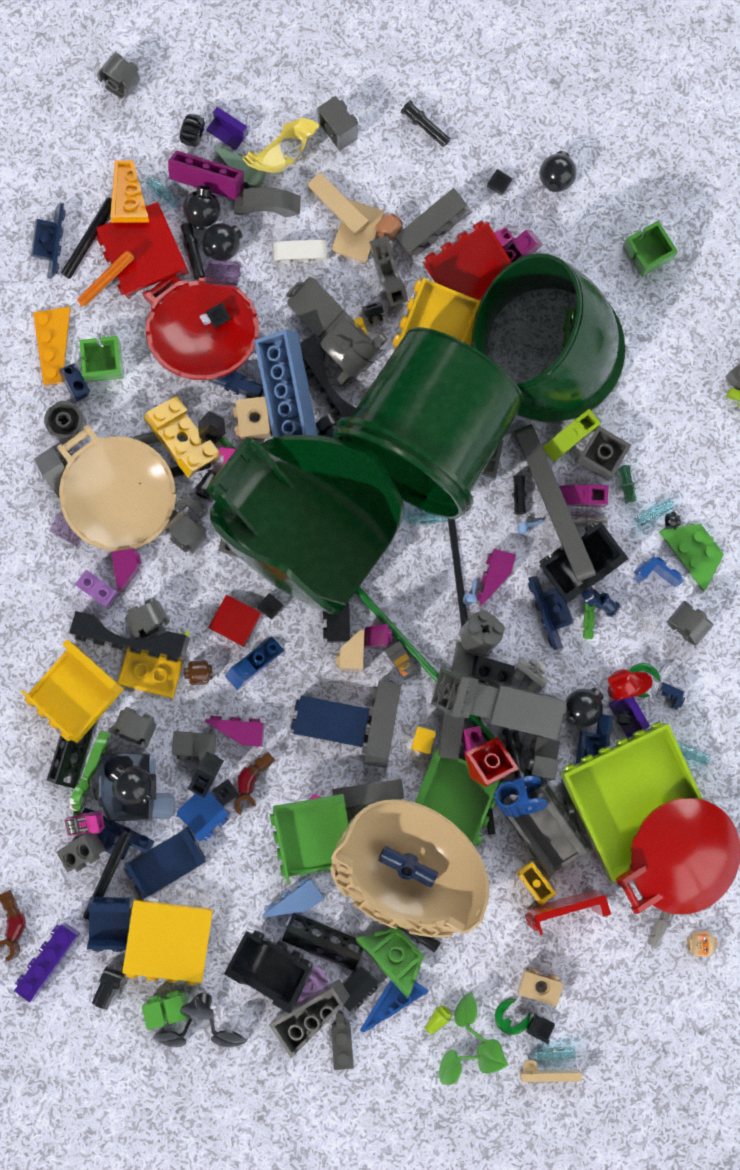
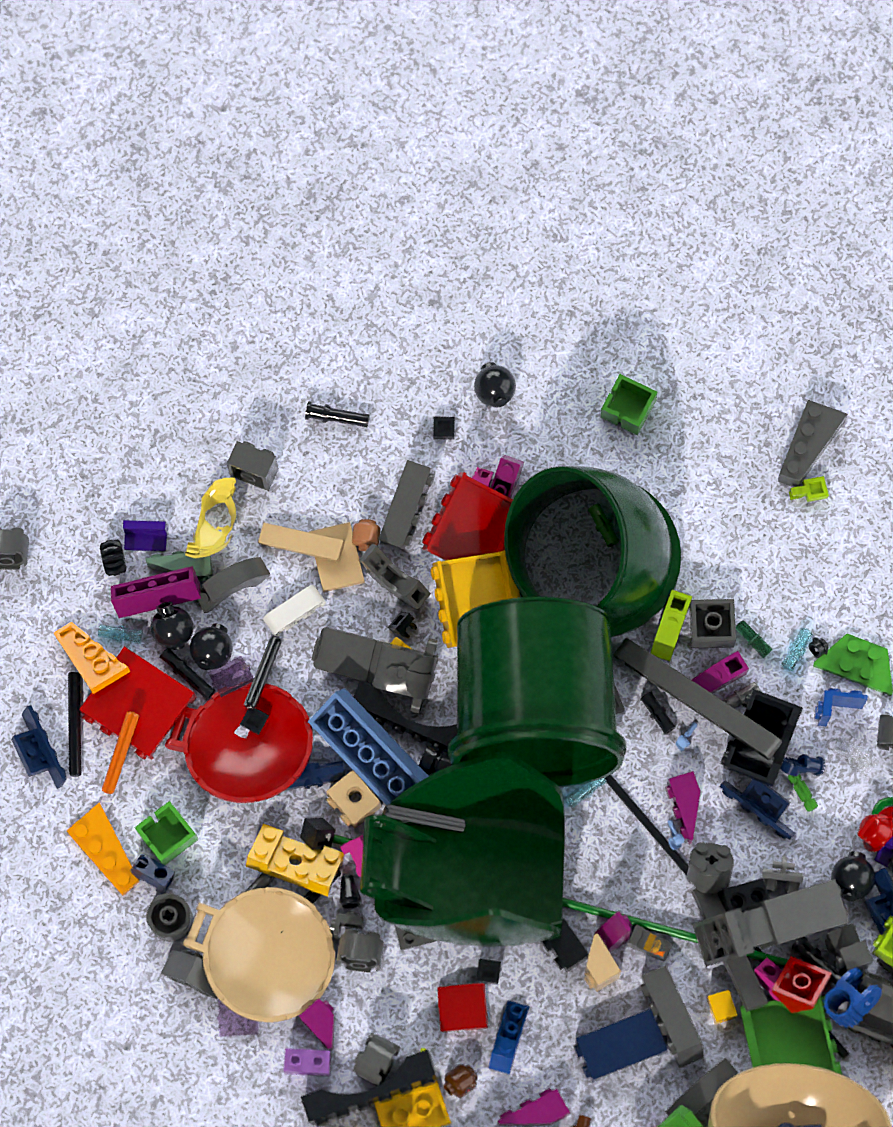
camera: 30 degrees left, 10 degrees down
none -> black axle [244,636,282,710]
none -> black axle [383,804,466,832]

